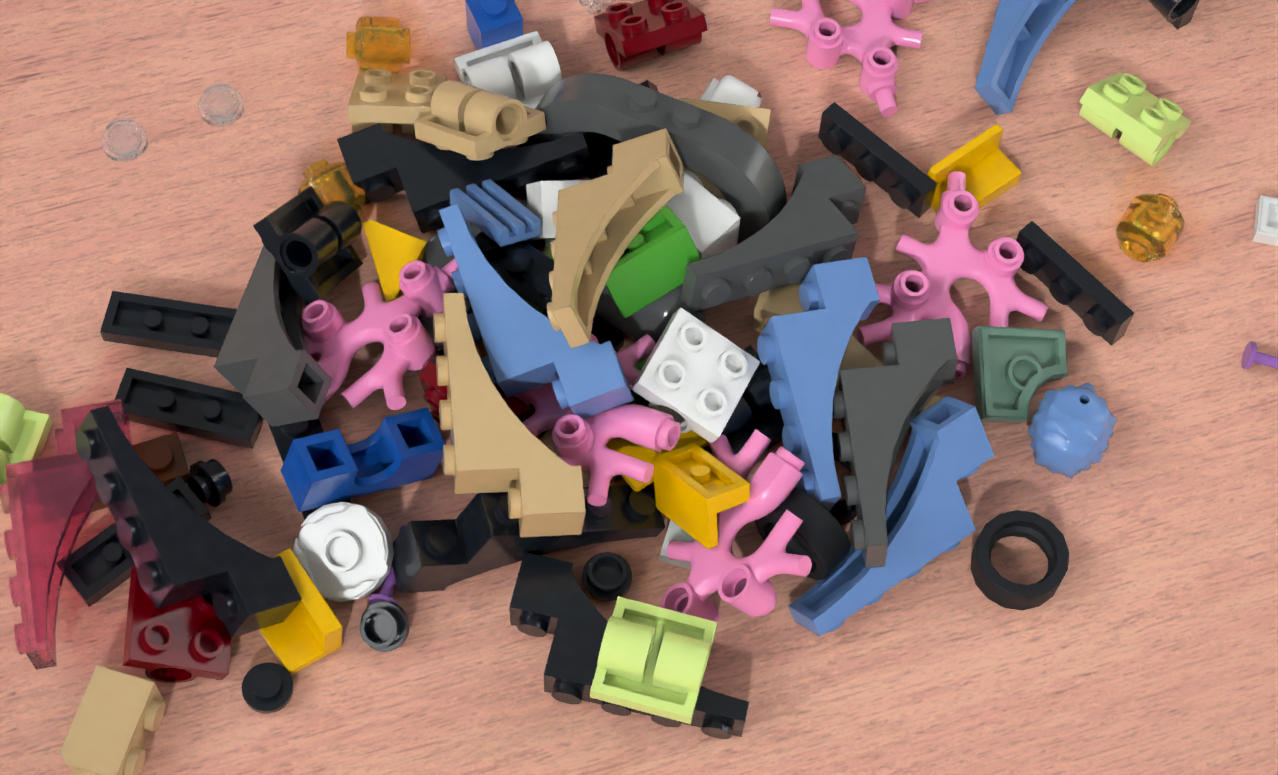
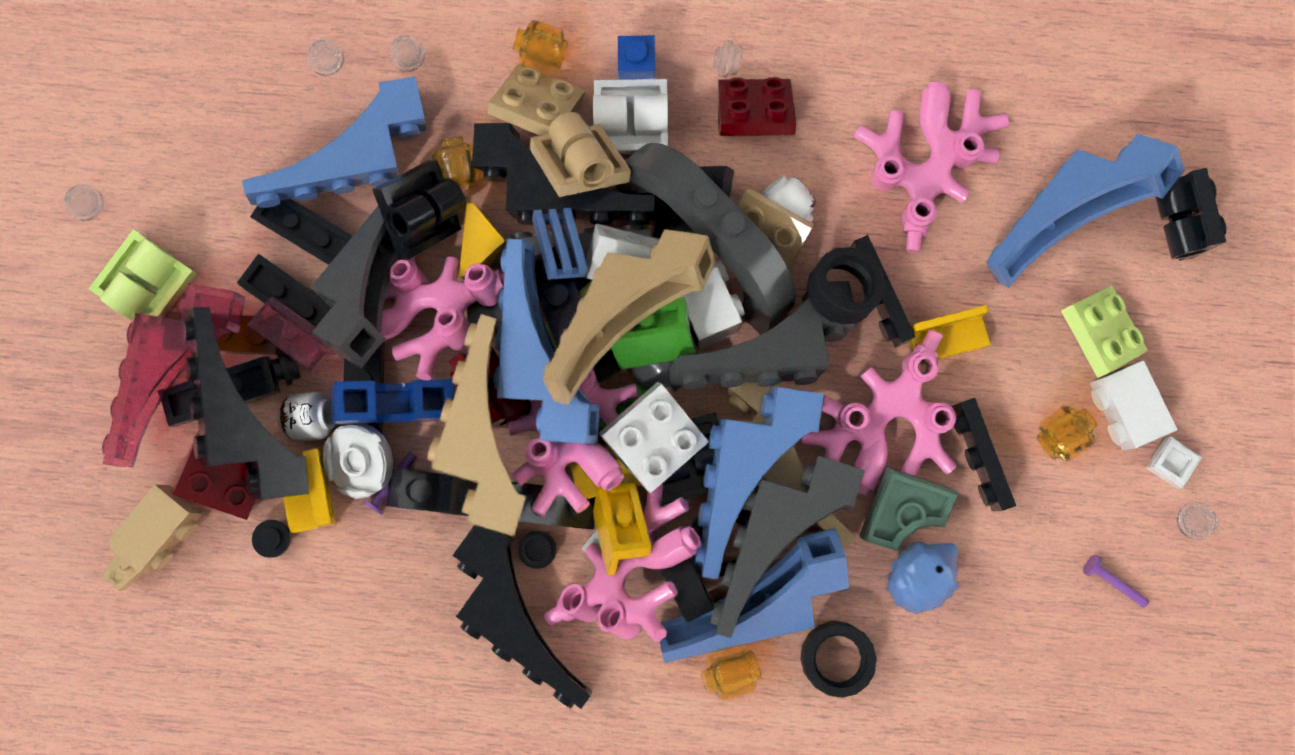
camera: 30 degrees right, 20 degrees up
plate [360,601,410,652] -> none
yellowish green plate [590,596,717,724] -> none
none -> medium blue arch [242,76,426,208]
none -> clear pink hinge [247,296,337,372]
none -> white head [277,391,336,442]
none -> clear yellow head [701,645,761,702]
none -> black tyre [807,247,886,325]
none -> white brick [1090,360,1177,451]

